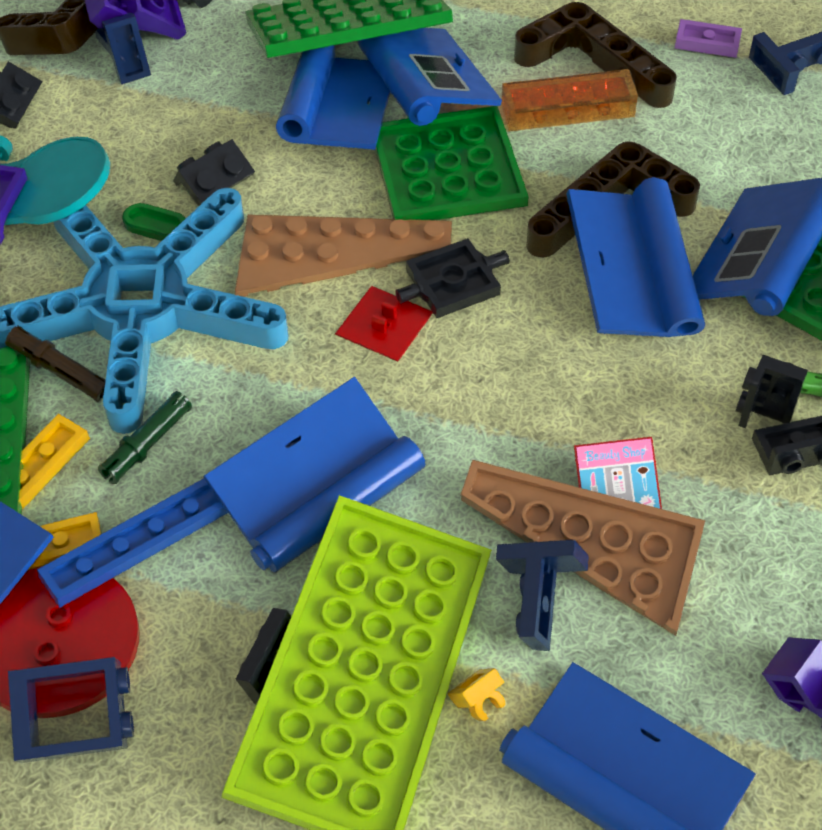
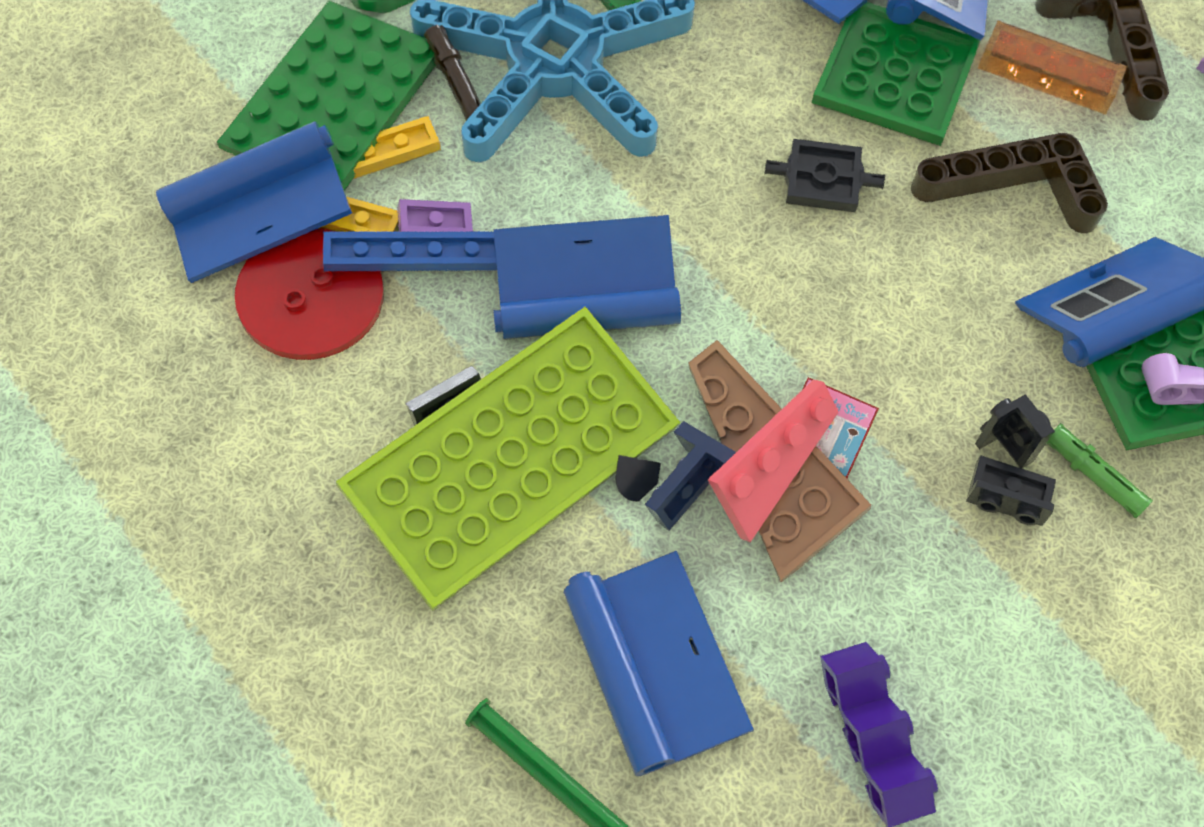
camera: 30 degrees right, 10 degrees up
dark blue window [8,657,134,763] -> none
dark green pin [98,391,192,484] -> none
medium nougat wing [235,214,452,297] -> none
red piece [335,286,433,362] -> none
yellow tile [447,668,505,721] -> none
blue door [566,177,706,337] -> none
none -> medium lavender plate [397,199,473,232]
none -> black piece [615,455,661,502]
none -> coral wing [708,379,839,542]

